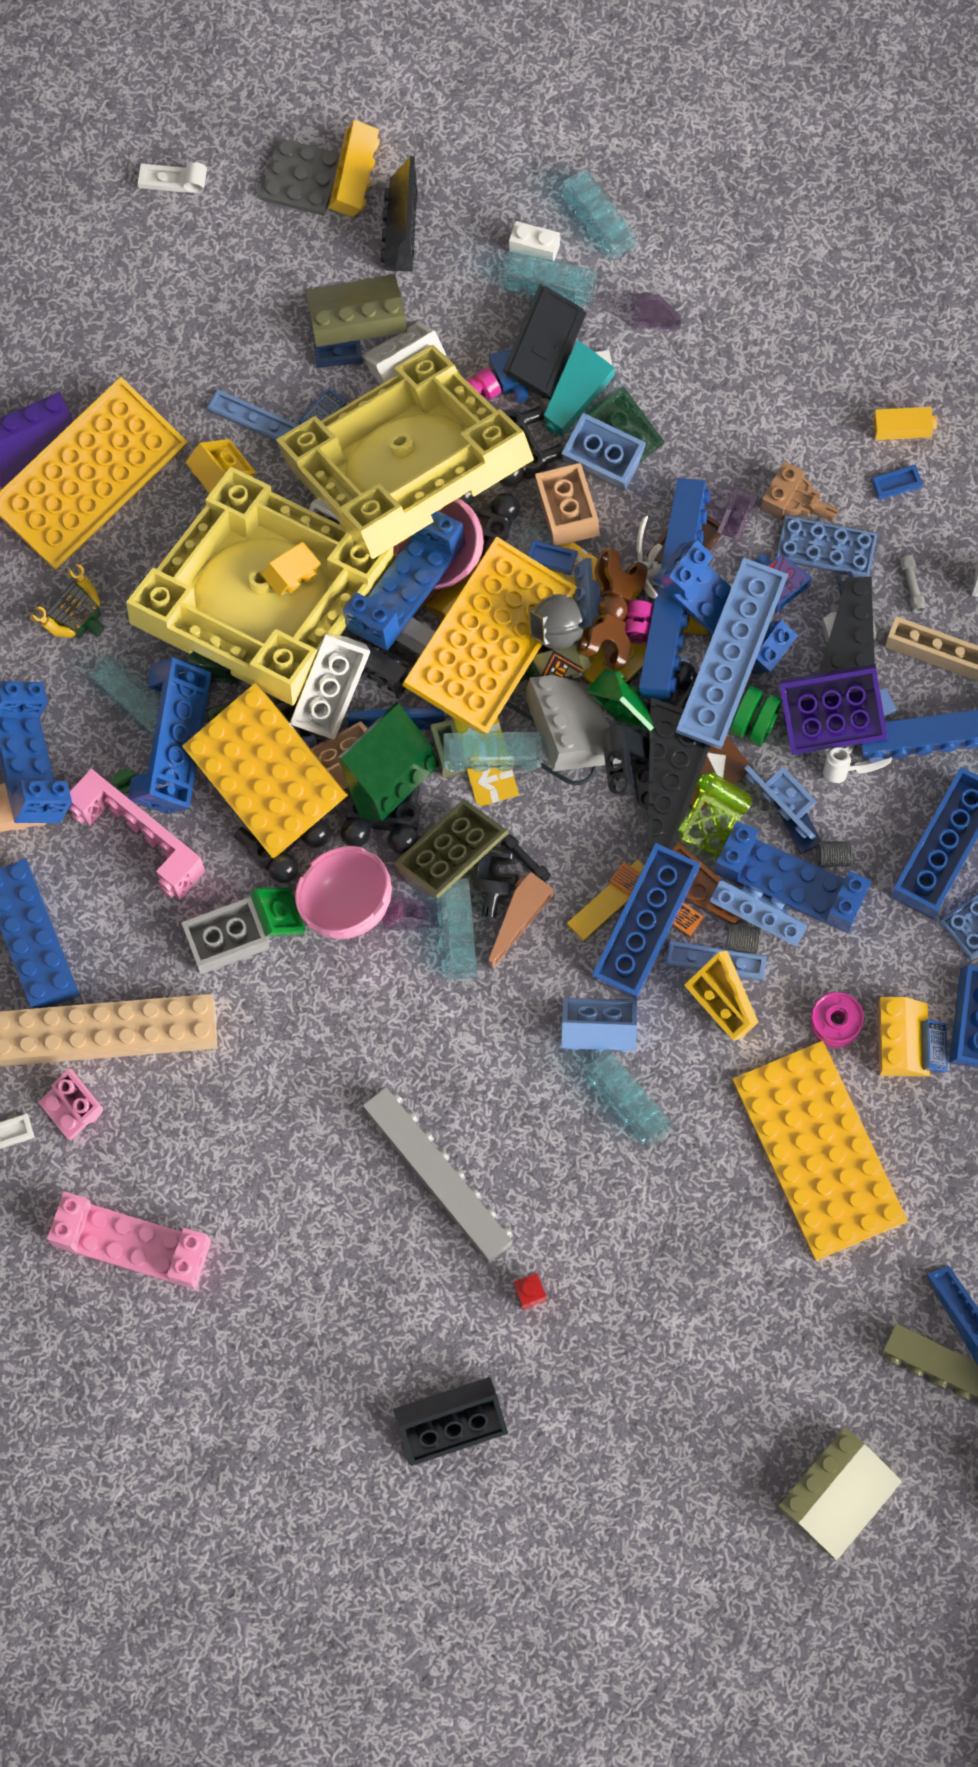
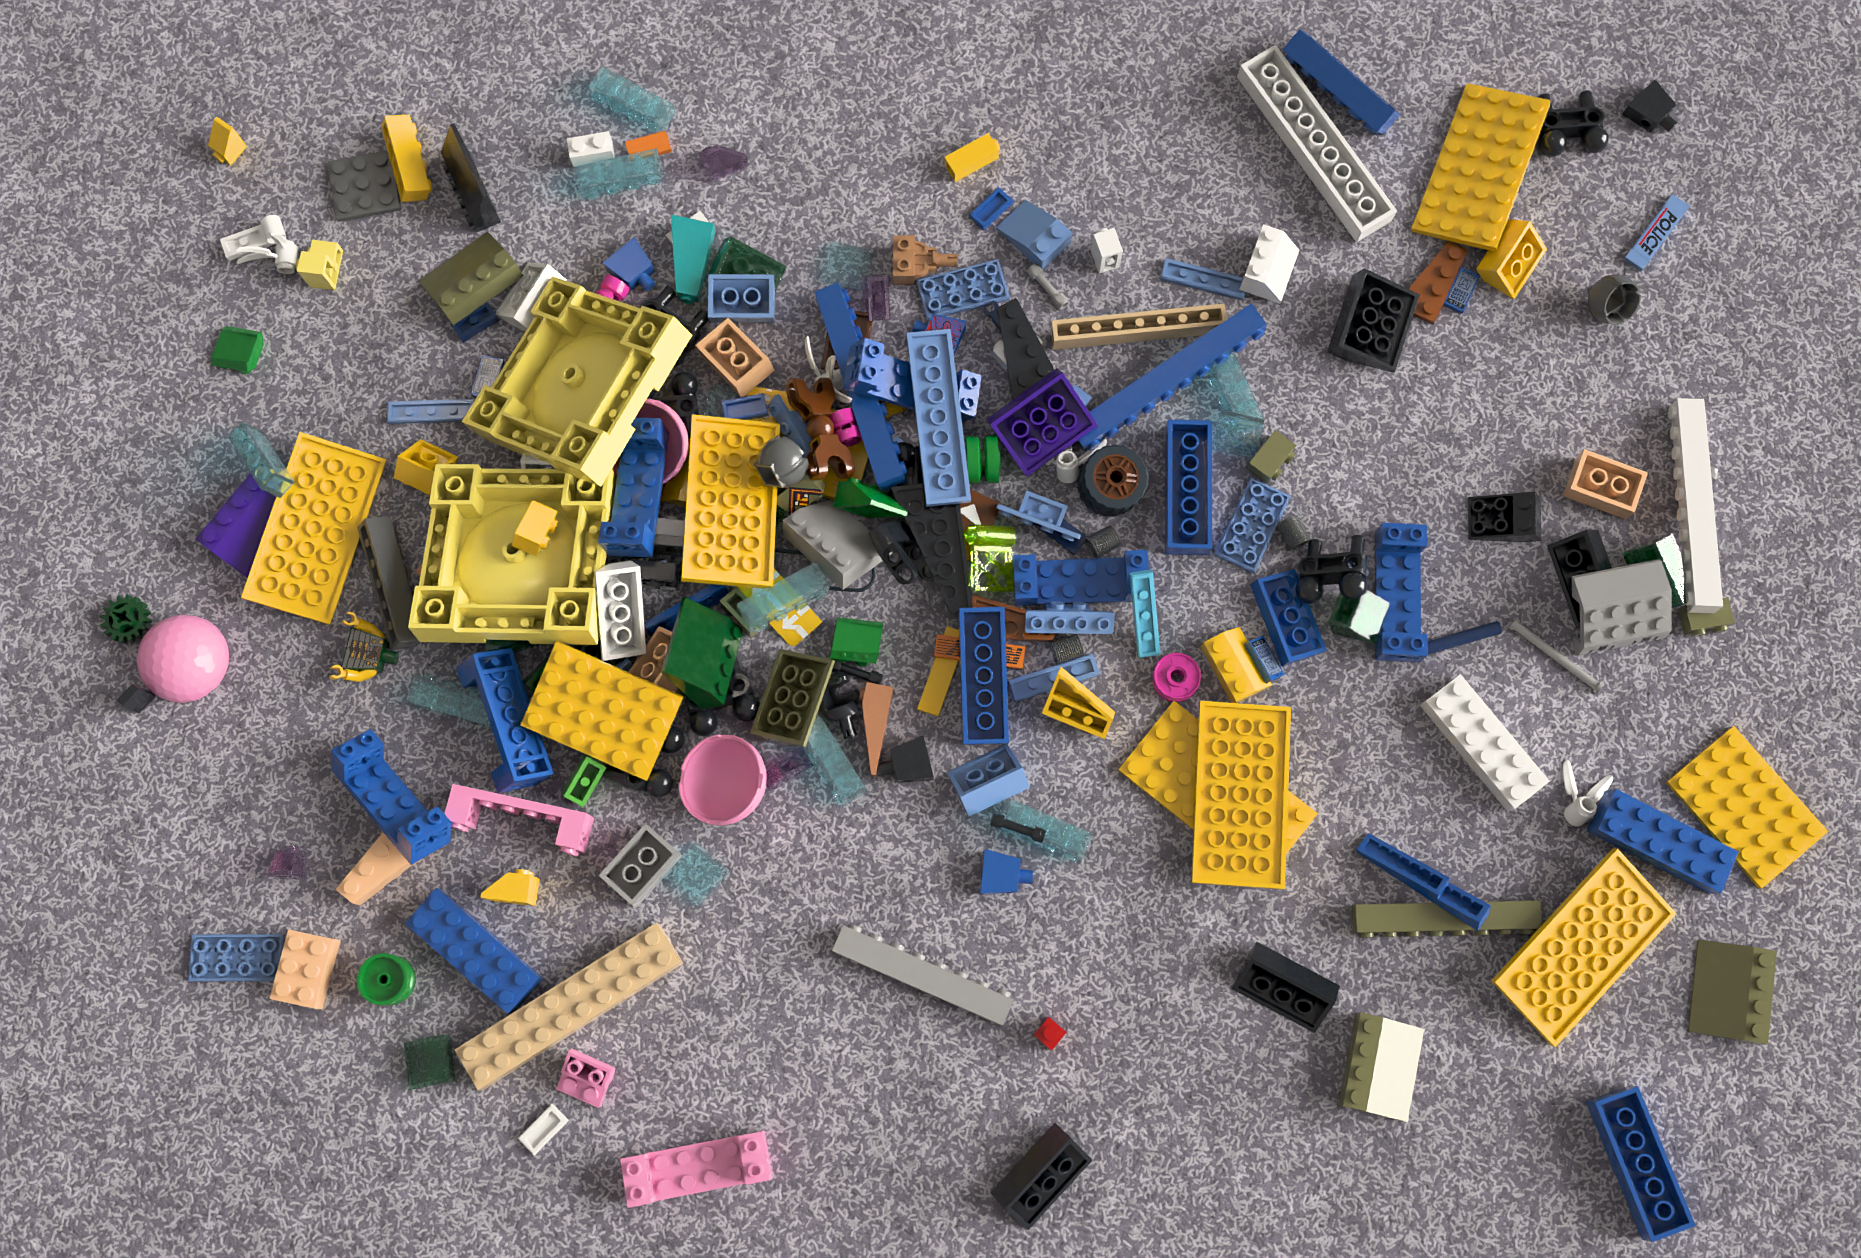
camera: 30 degrees left, 5 degrees up
green plate [111,769,135,793] -> none
green tile [249,887,306,937] -> none
black piece [503,284,587,400] -> none
none -> yellow slope [208,117,247,165]
none -> green slope [211,326,264,374]
none -> clear light blue brick [228,422,295,498]
none -> white plant [235,232,298,274]
none -> light yellow brick [296,240,343,290]
none -> dark grey brick [357,516,421,650]
none -> yellow slope [481,869,540,906]
none -> bright green brick [561,754,607,807]
none -> orange tile [625,130,672,163]
none -> clear light blue tile [665,842,730,907]
none -> clear light blue tile [821,241,872,291]
none -> green slope [829,617,884,667]
none -> black torso [879,736,934,783]
none -> blue torso [980,849,1033,895]
none -> black bar [990,813,1046,843]
none -> medium blue slope [996,200,1073,270]
none -> wheel [1077,445,1149,517]
none -> medium azure tile [1129,569,1160,658]
none -> yellow plate [1191,701,1291,890]
none -> black slope [1231,941,1340,1033]

